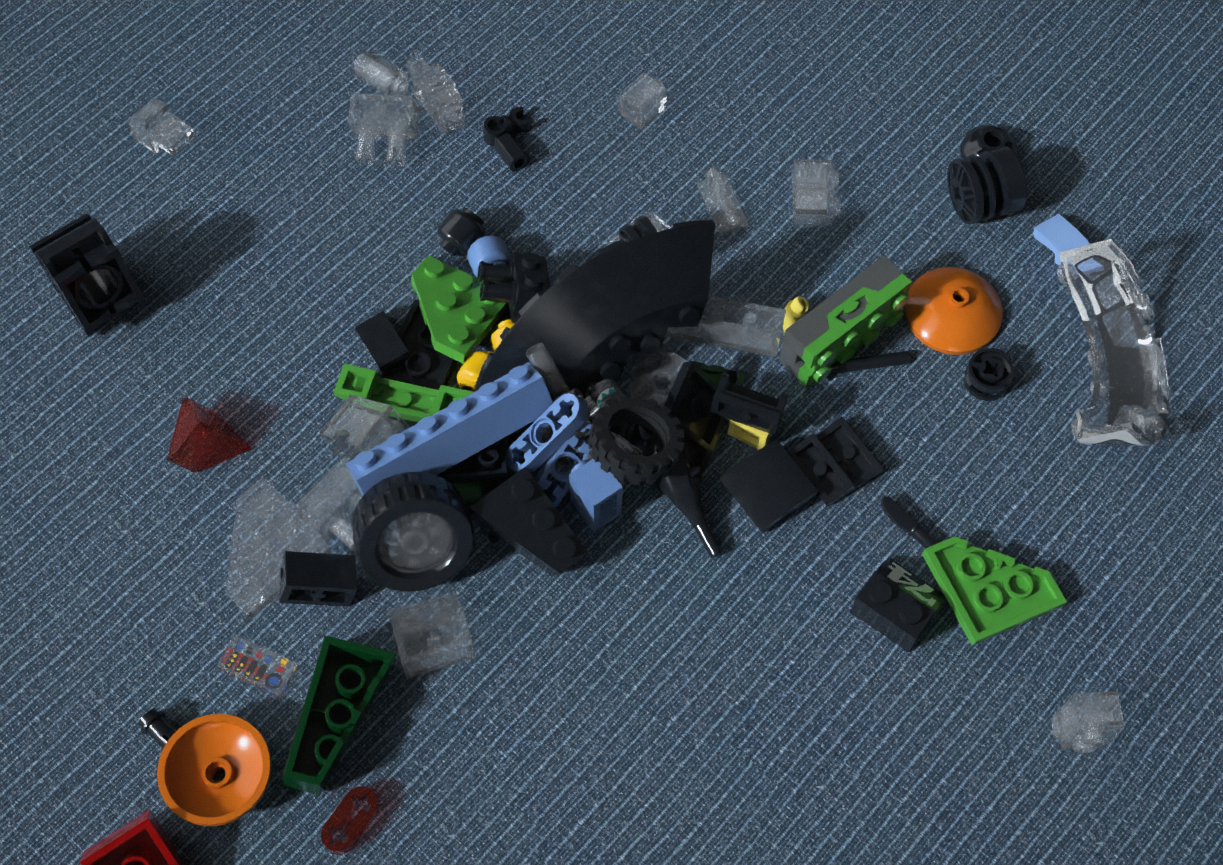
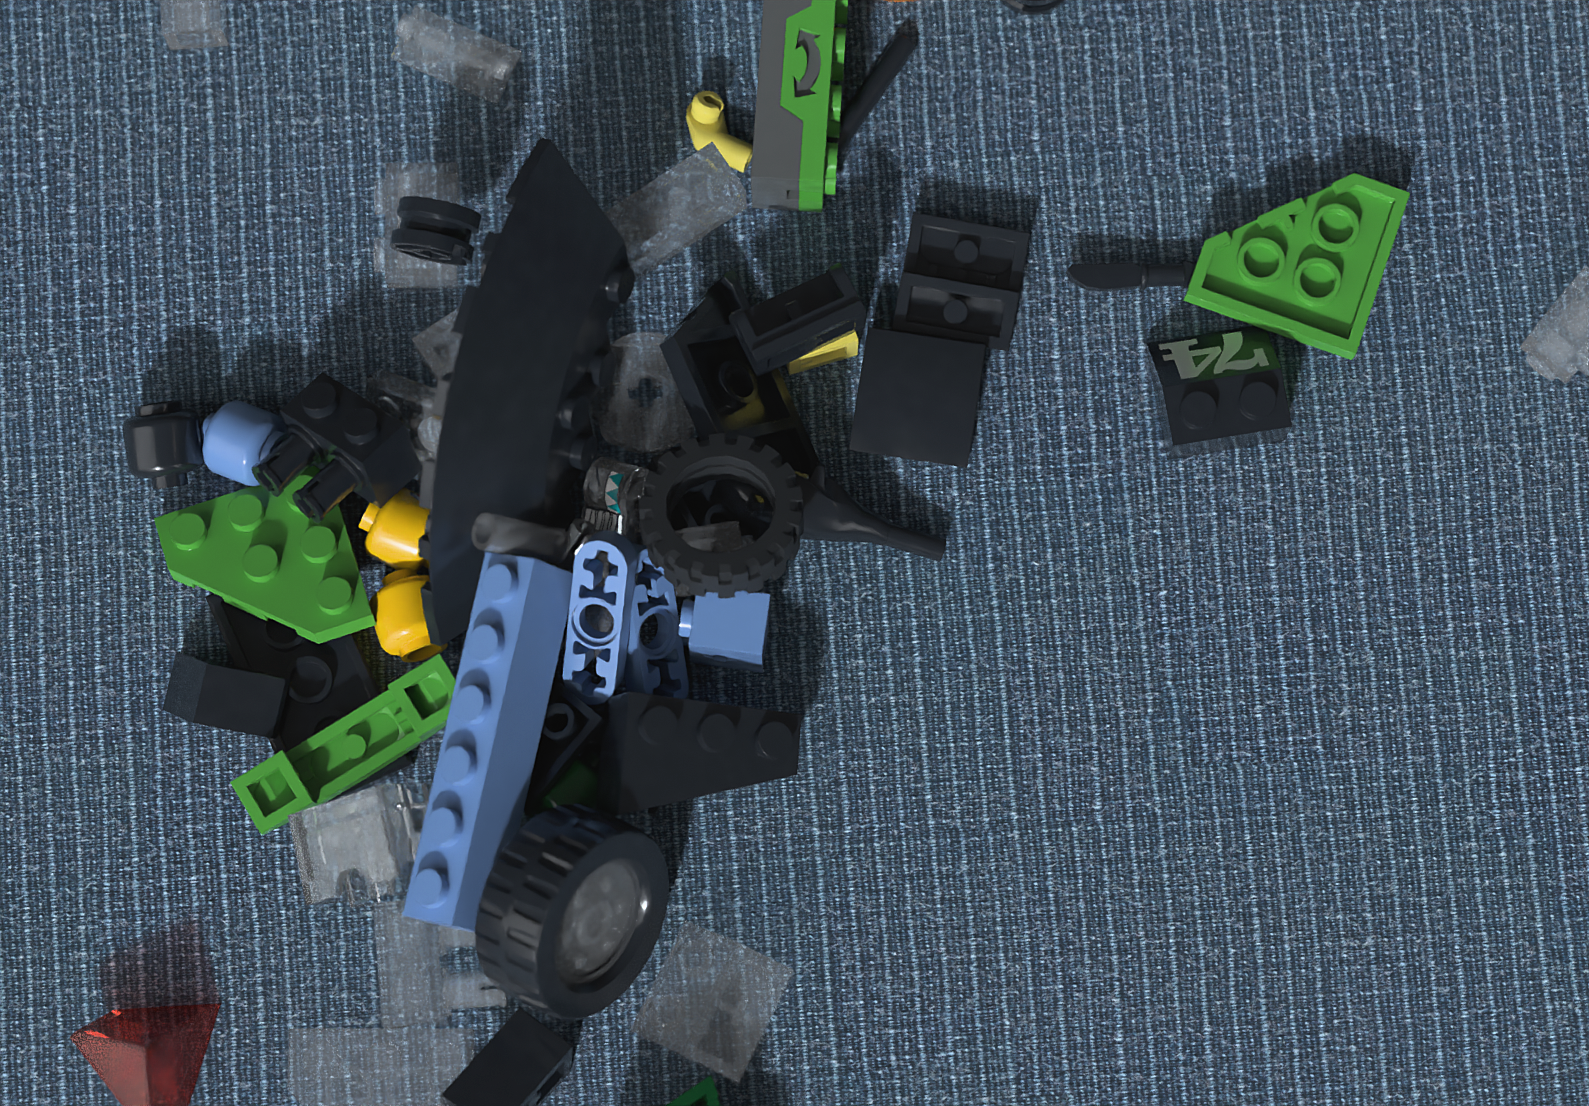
camera: 45 degrees left, 15 degrees up
black bar [483,106,532,172] -> none

